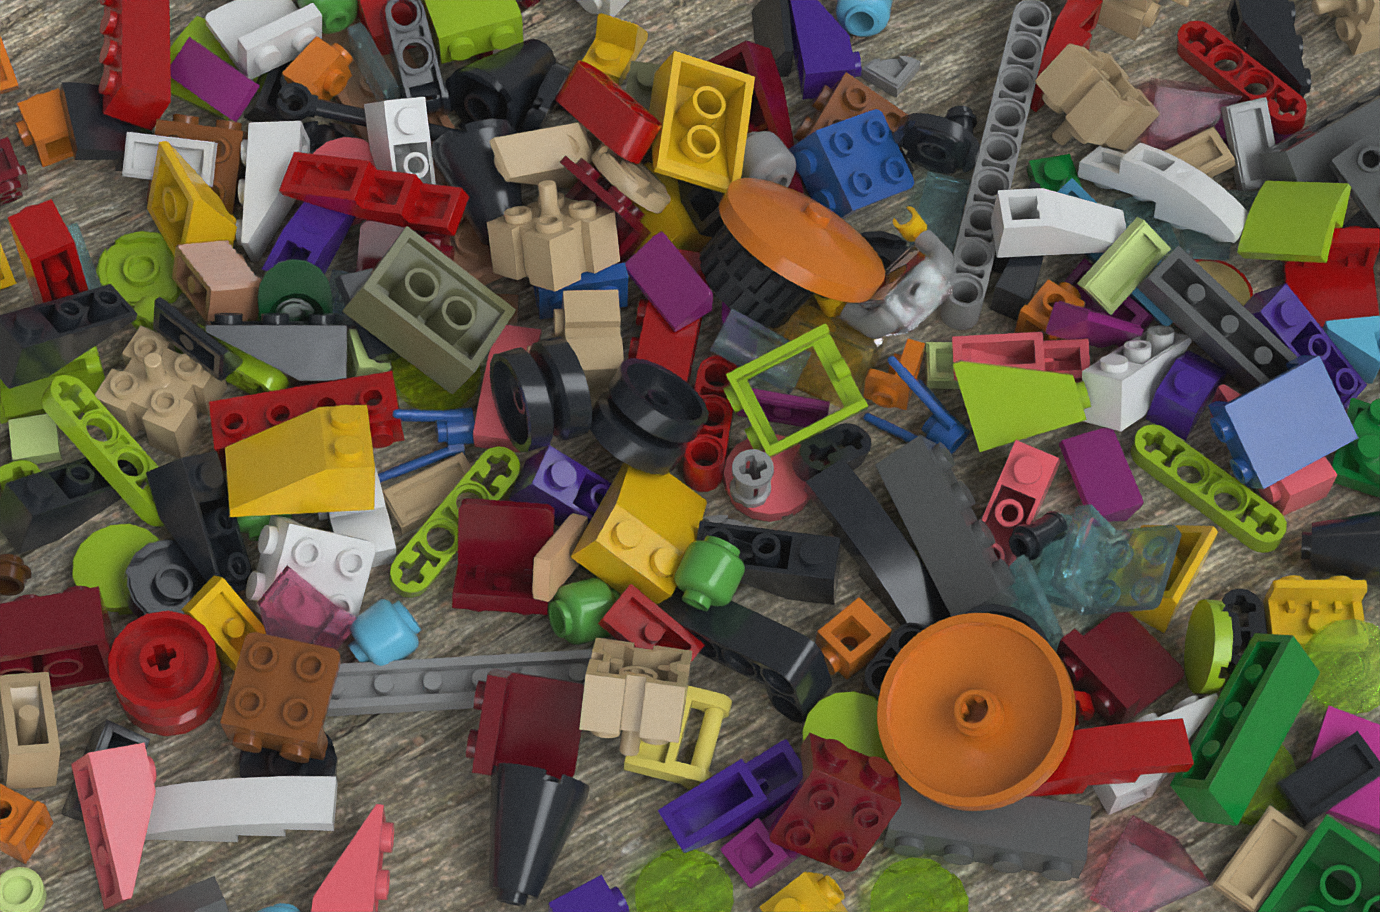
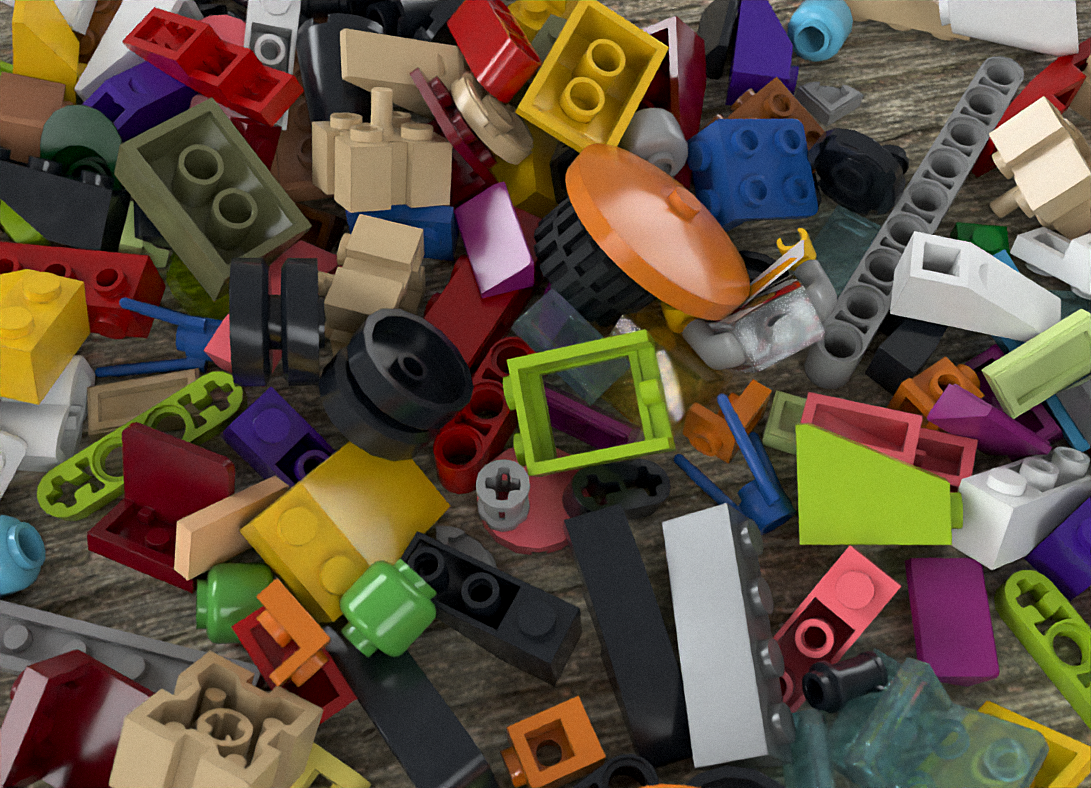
camera: 20 degrees right, 0 degrees up
none -> orange bracket [256,578,331,688]
none -> white sticker [738,240,804,308]

